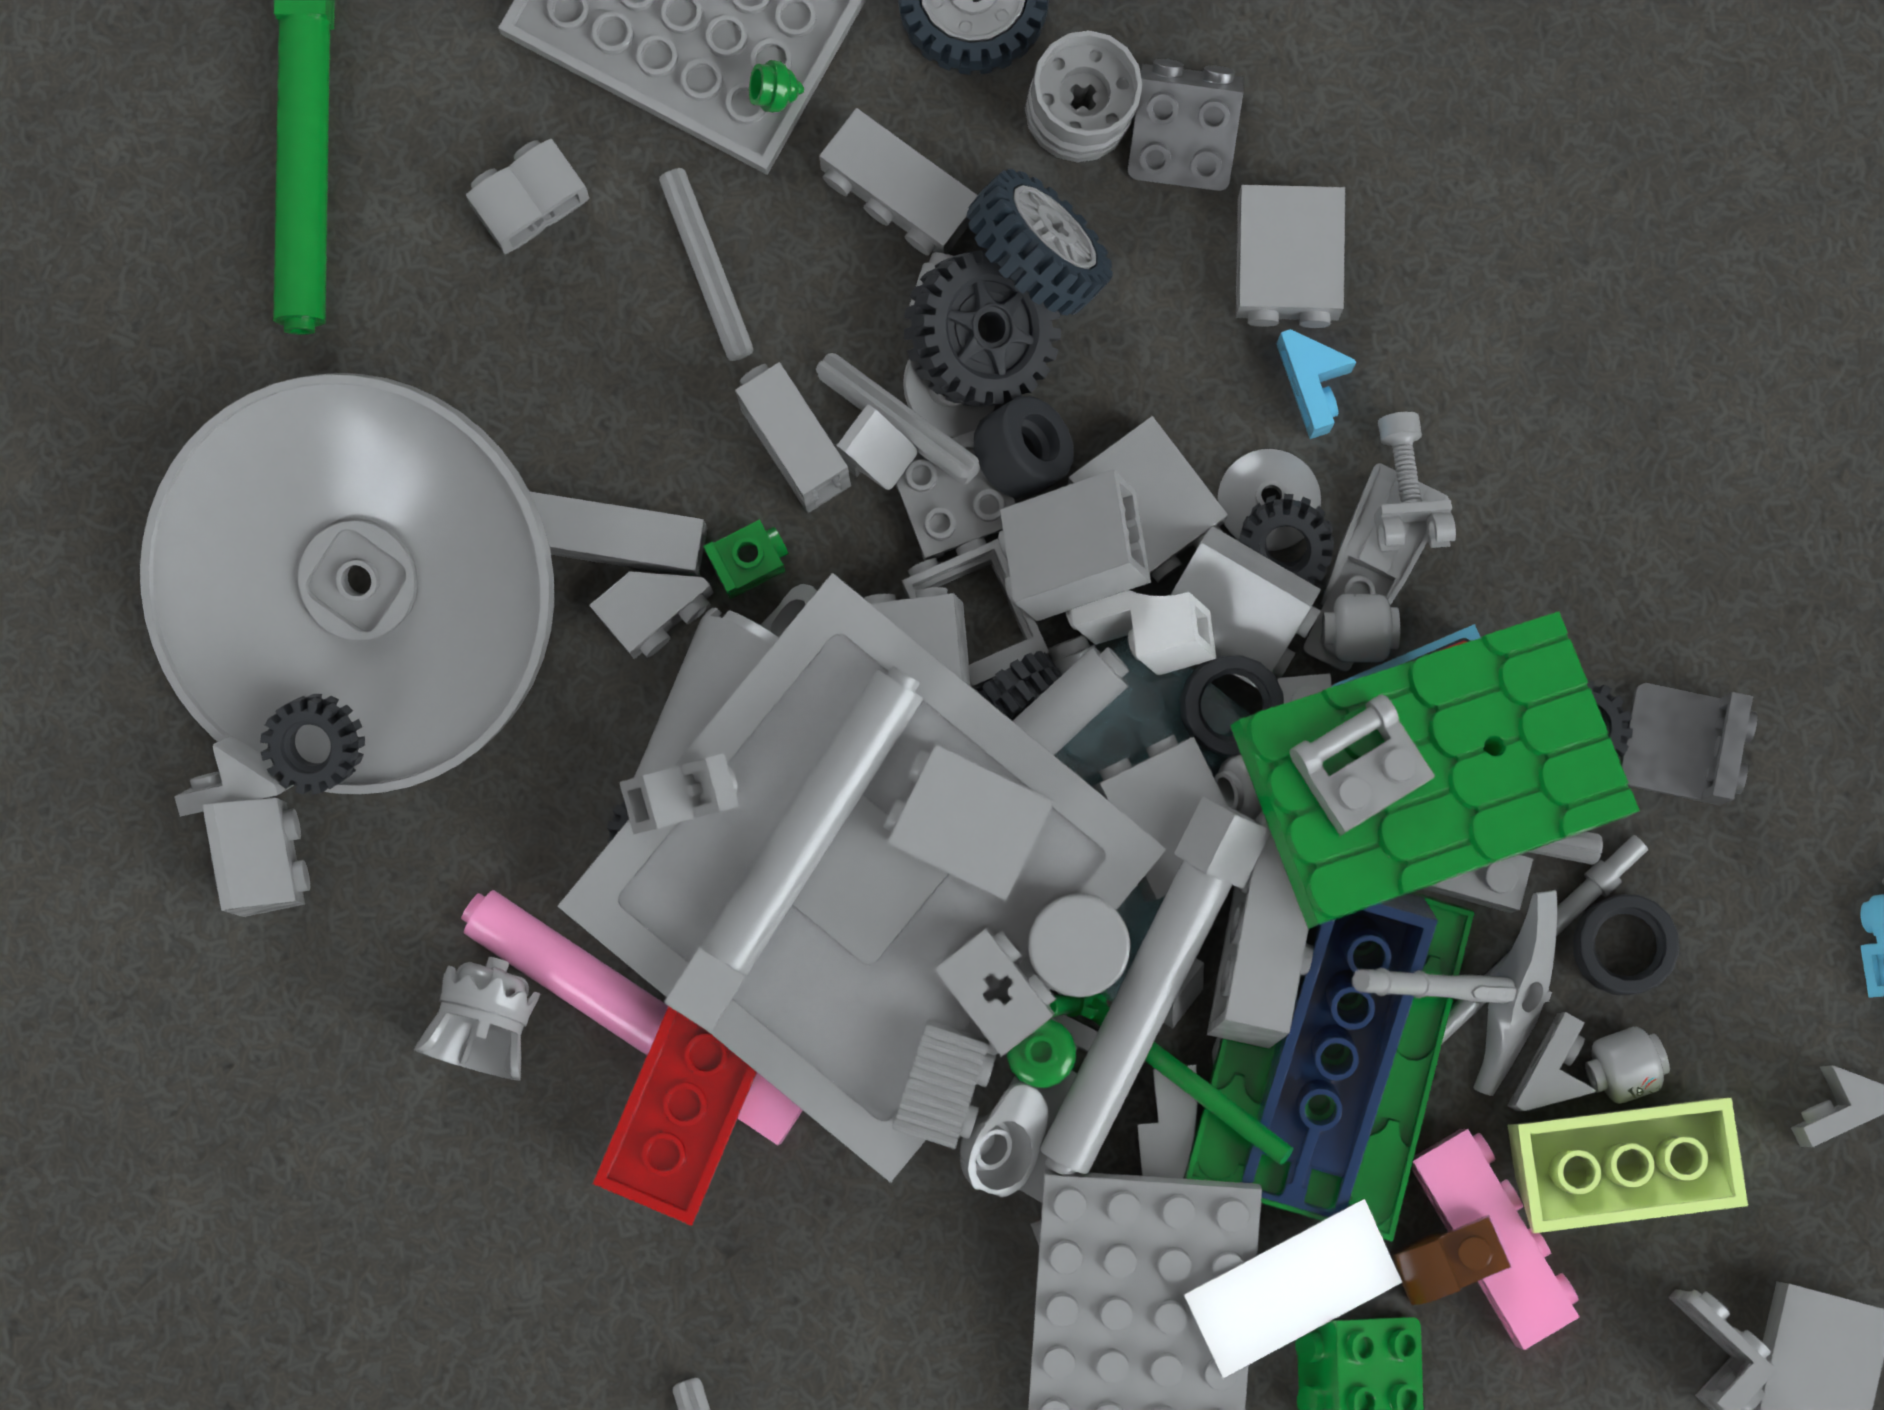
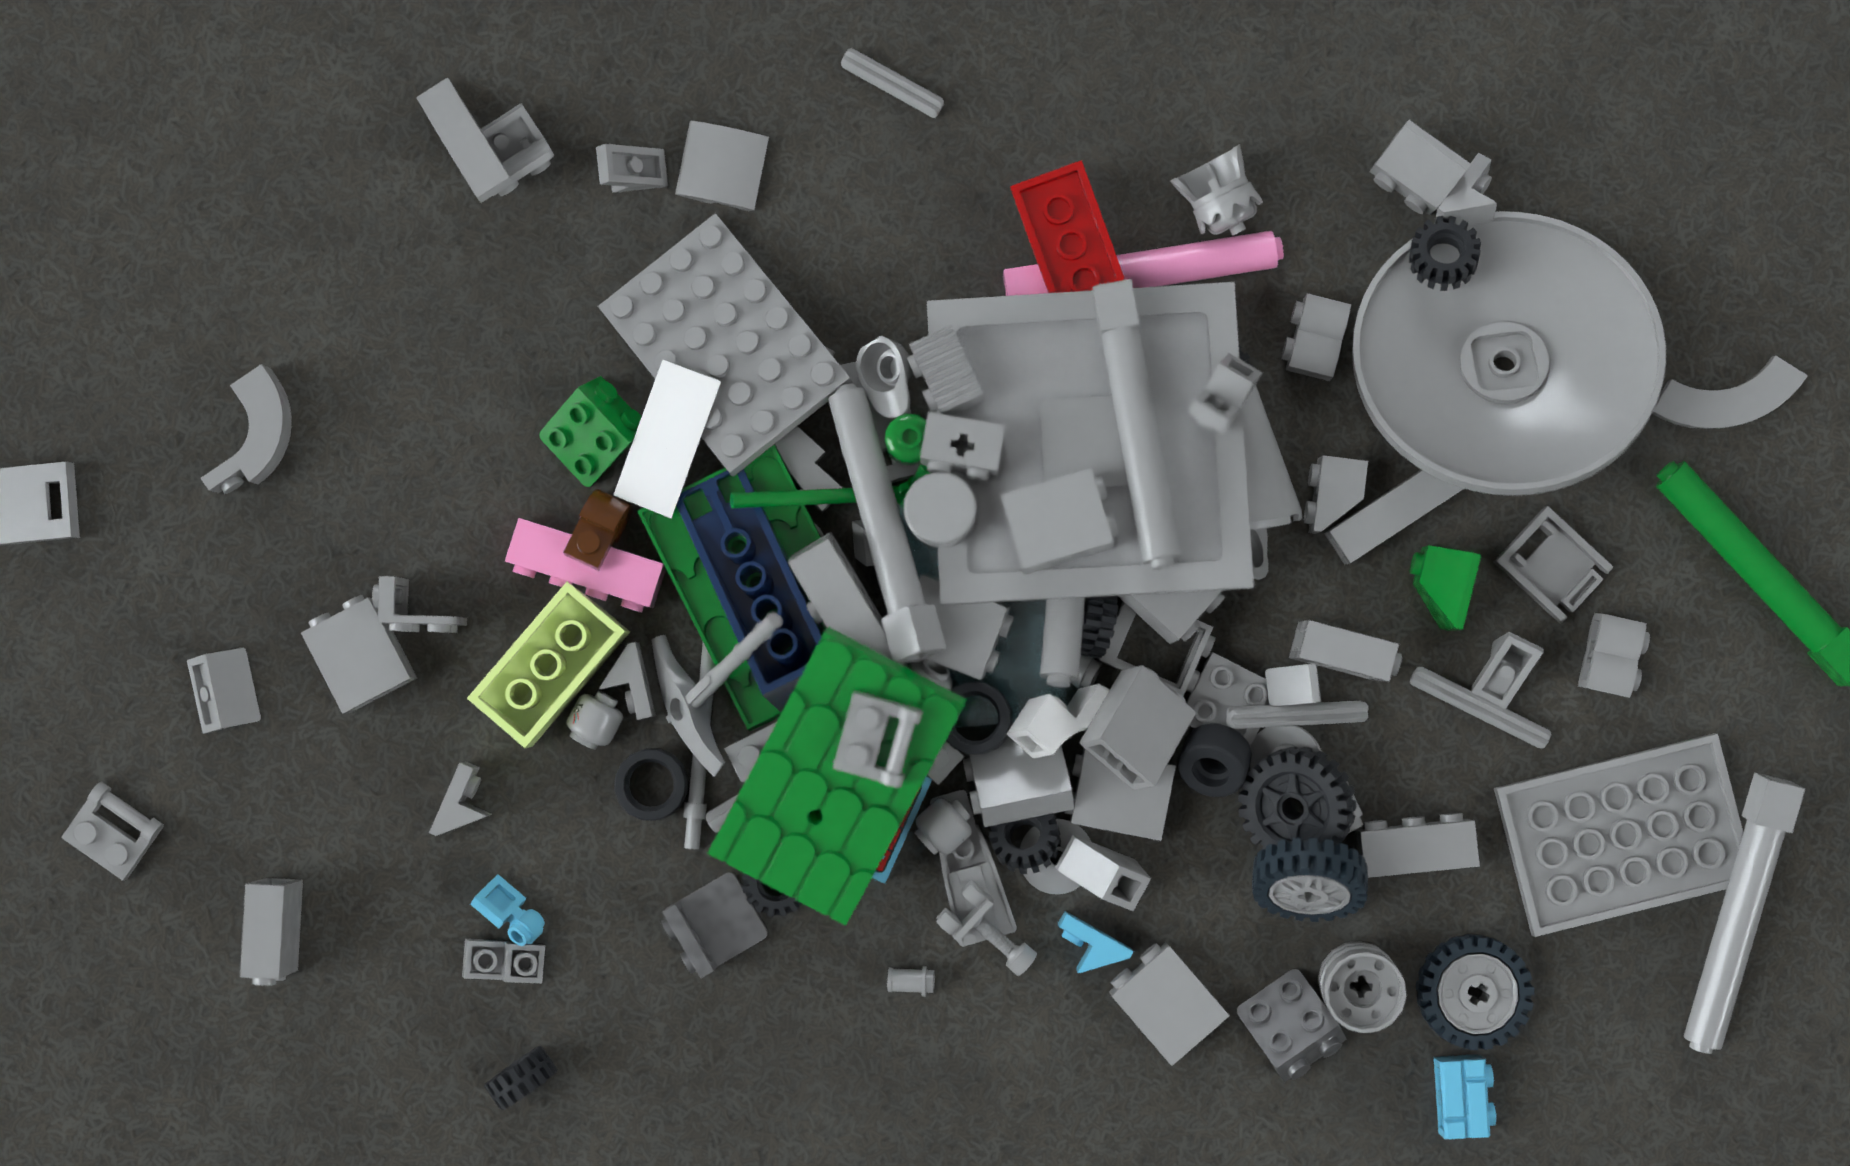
camera: 140 degrees right, 5 degrees up
green brick [703,519,789,600] -> none
green plate [749,60,804,113] -> none
none -> light grey pin [887,966,935,997]
none -> light grey slope [1055,835,1151,911]
none -> light grey brick [1281,293,1351,381]
none -> green slope [1410,545,1481,631]
none -> light grey slope [1471,632,1543,709]
none -> light grey container [1494,506,1613,623]
none -> light grey tile [1652,356,1808,429]

